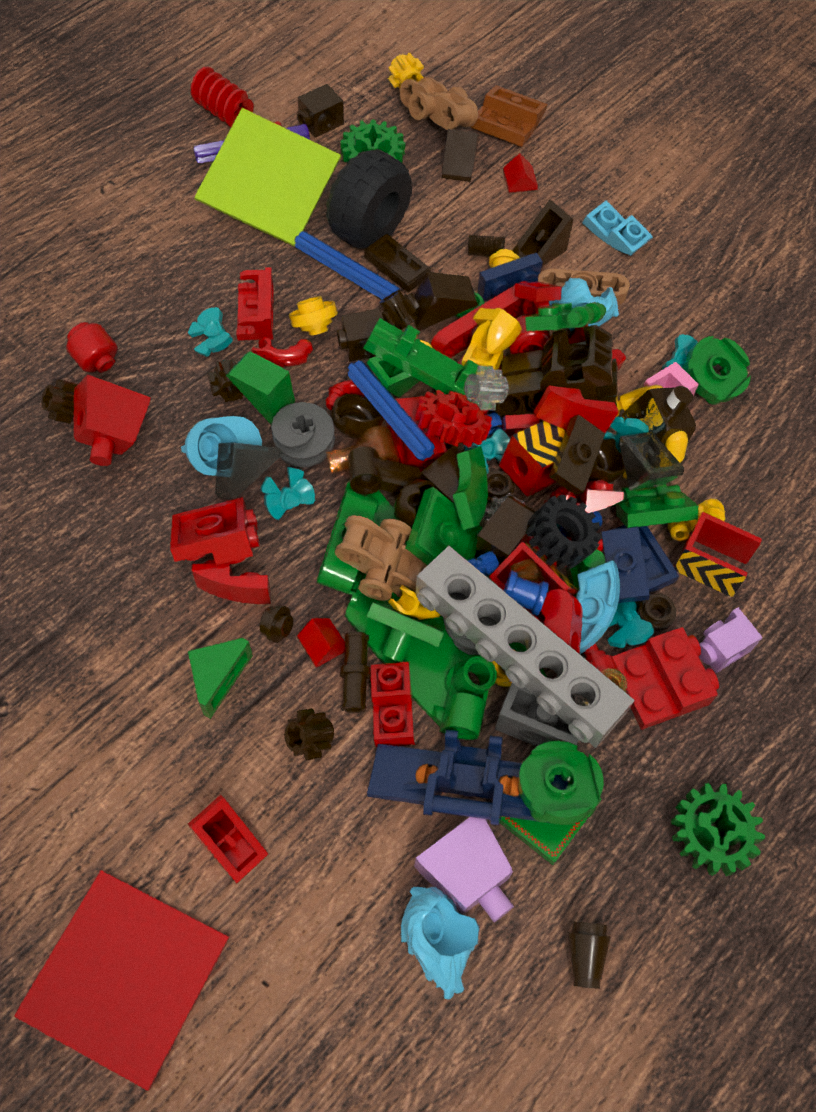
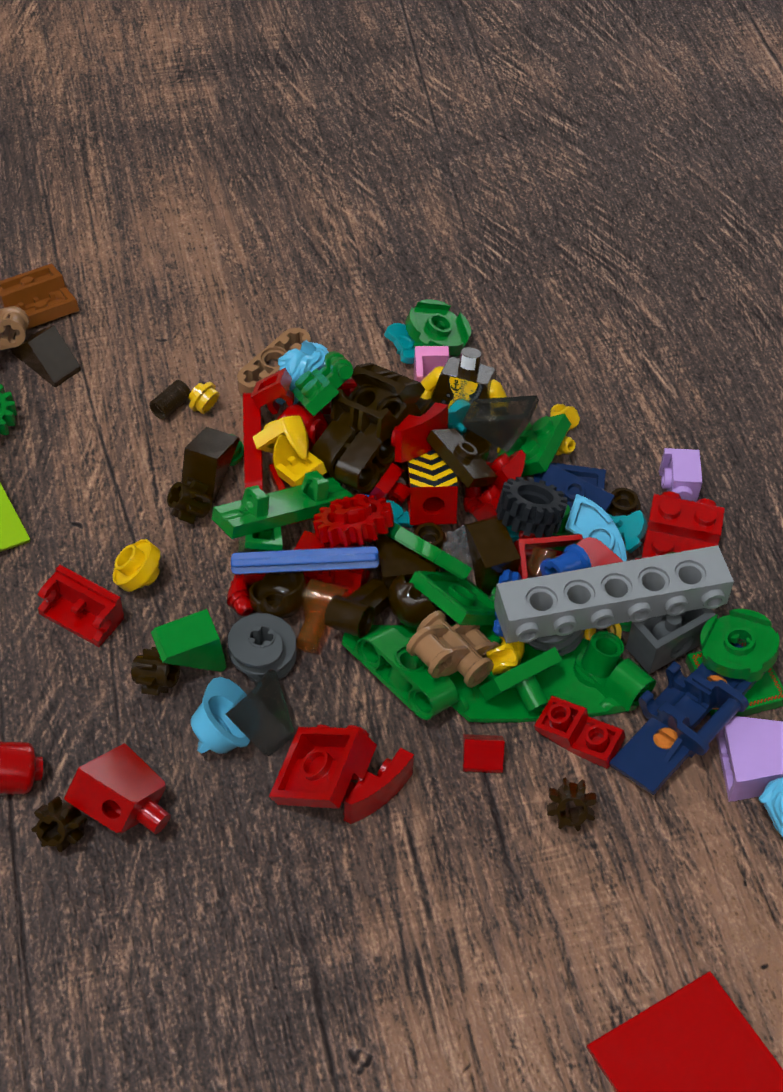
camera: 55 degrees left, 10 degrees down
teal piece [188,307,233,357] -> none
green slope [188,638,253,719] -> none
red slope [188,795,268,883] -> none
red piece [251,337,313,367] -> none
teal piece [260,467,315,520] -> none
dark brown plate [260,605,293,643] -> none
blue axle [295,231,400,300] -> none
black tyre [326,149,413,249] -> none
dark brown brick [337,308,384,362] -> none
dark brown pin [340,632,371,713] -> none
dark brown plate [364,234,431,293] -> none
clear gear [464,366,509,411] -> none
dark blue plate [477,252,543,302] -> none
red slope [503,153,538,193] -> none
dark brown slope [512,199,574,266] -> none
medium azure slope [582,201,653,256] -> none
piece [674,512,762,597] -> none

